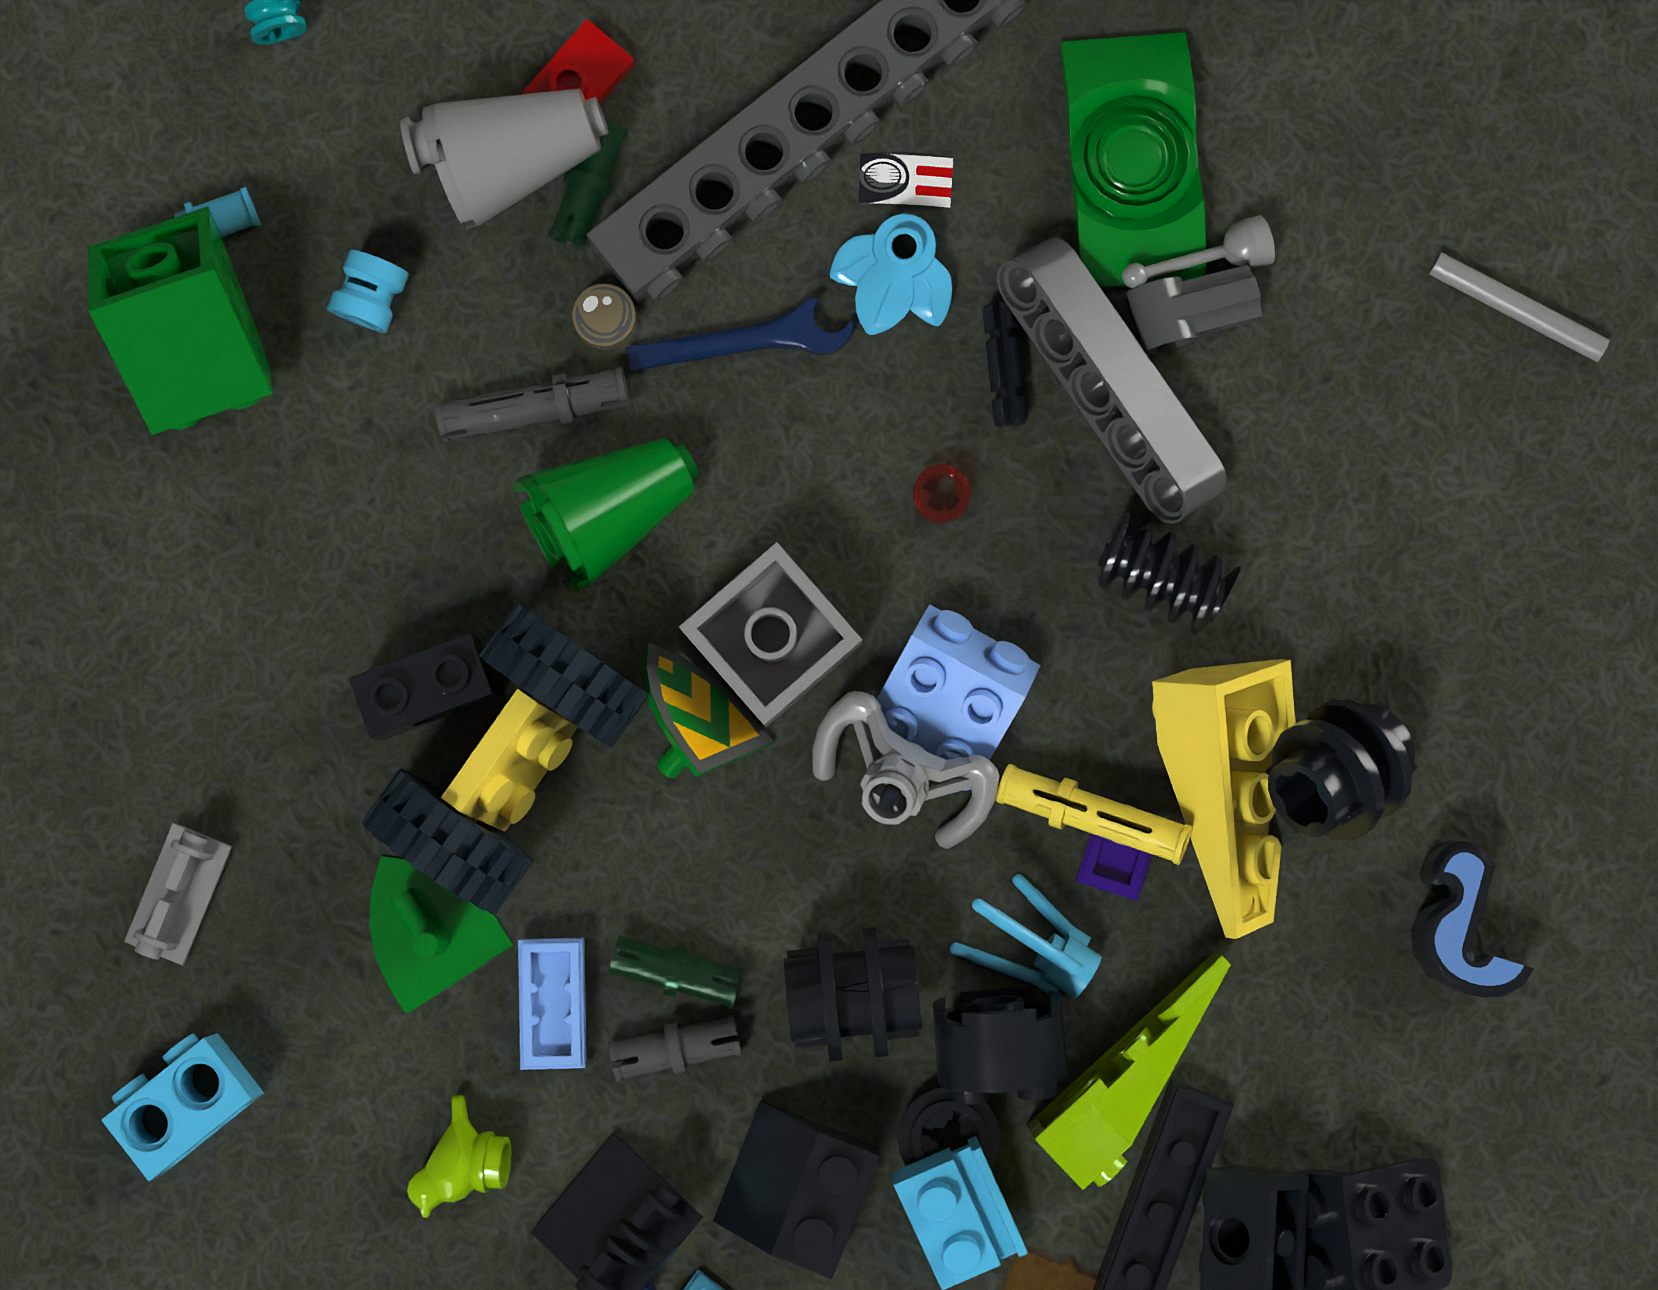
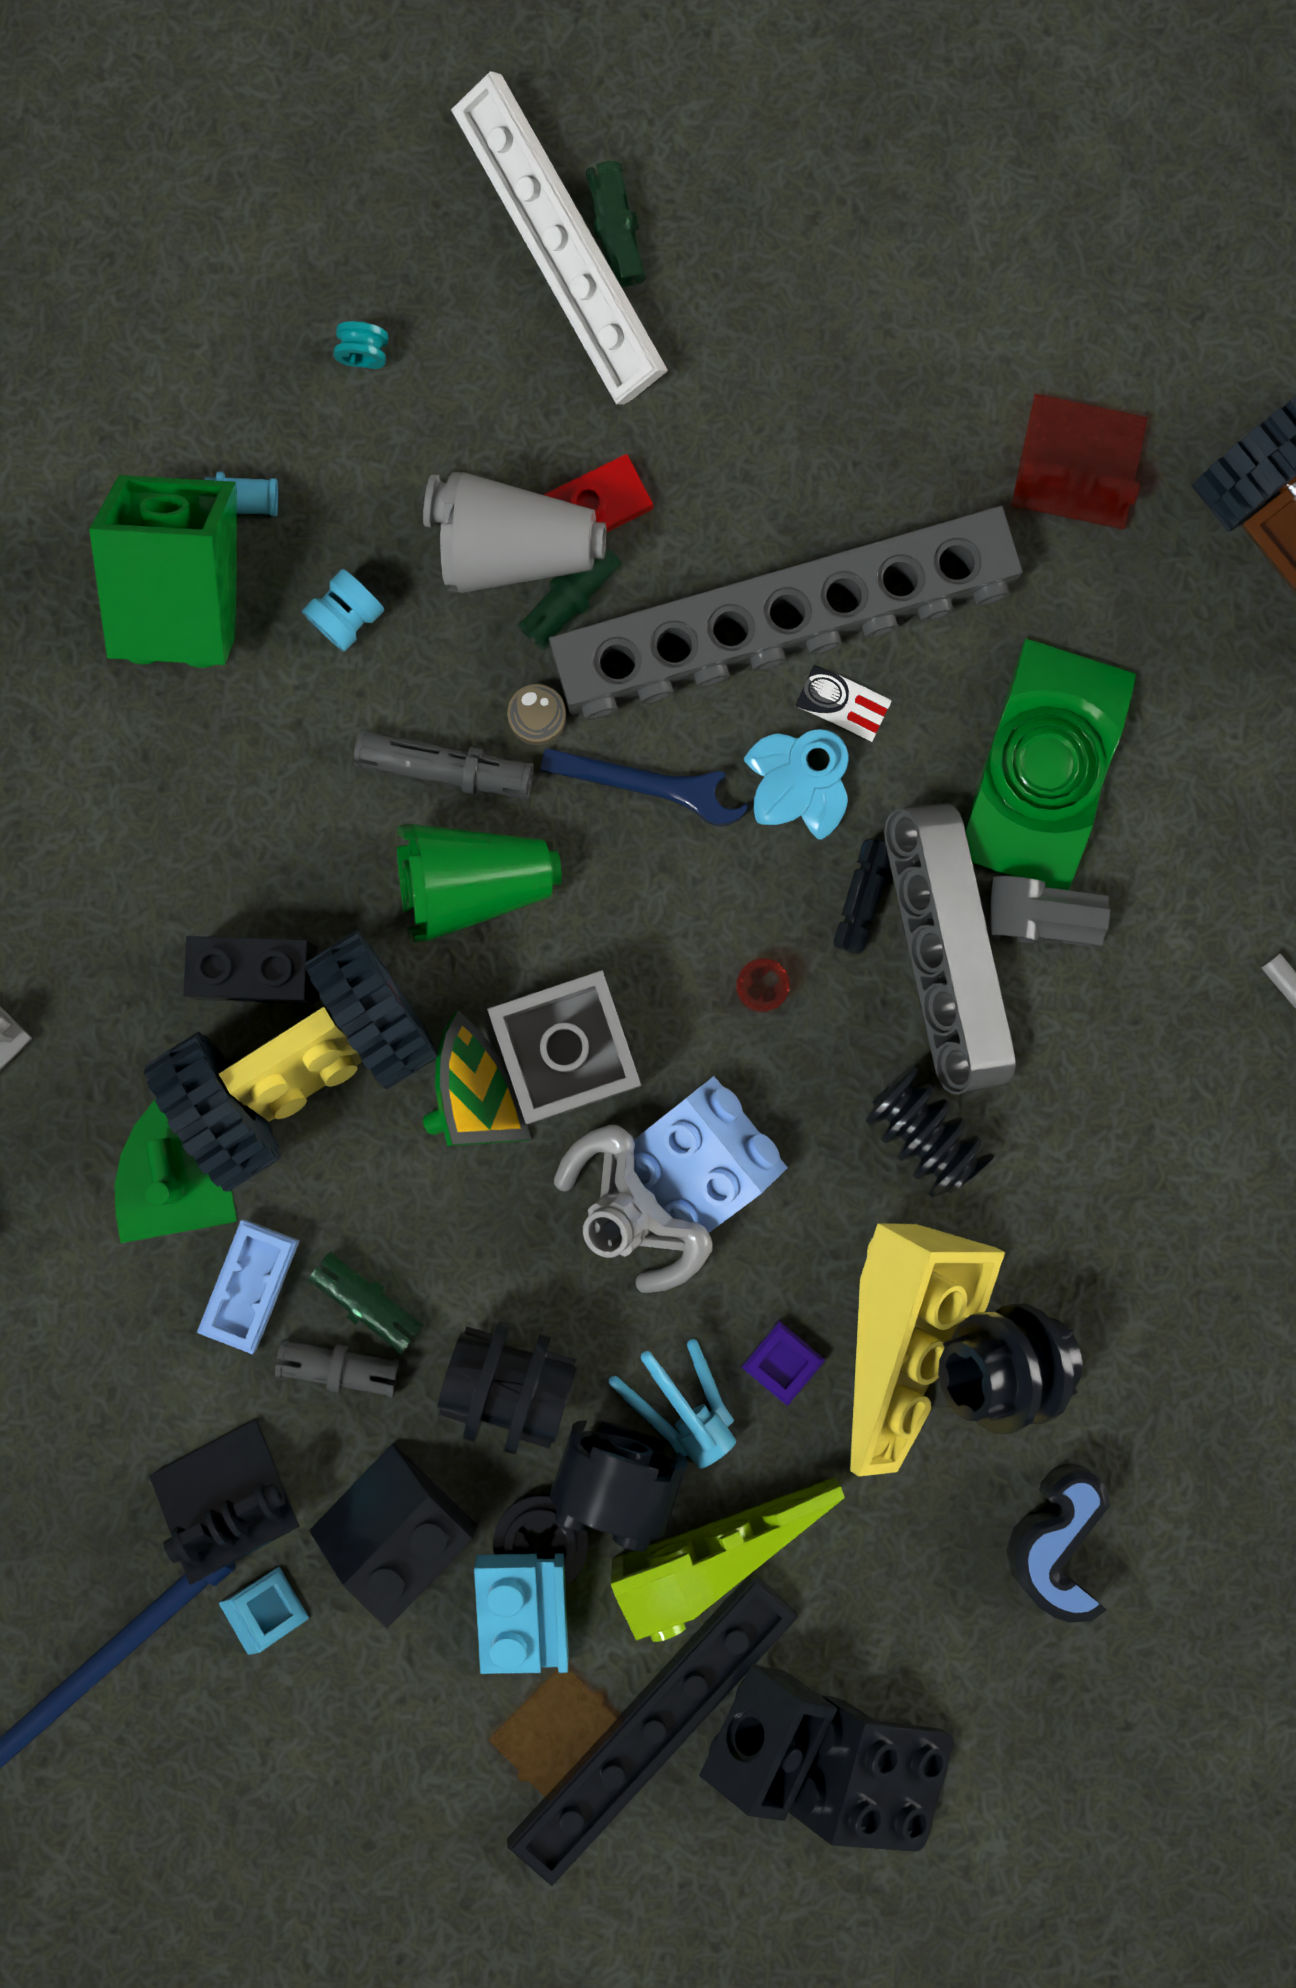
camera: 15 degrees right, 0 degrees up
lime animal [407,1095,512,1218] -> none
light yellow pin [996,764,1192,865] -> none
light grey hinge [1122,215,1275,288] -> none

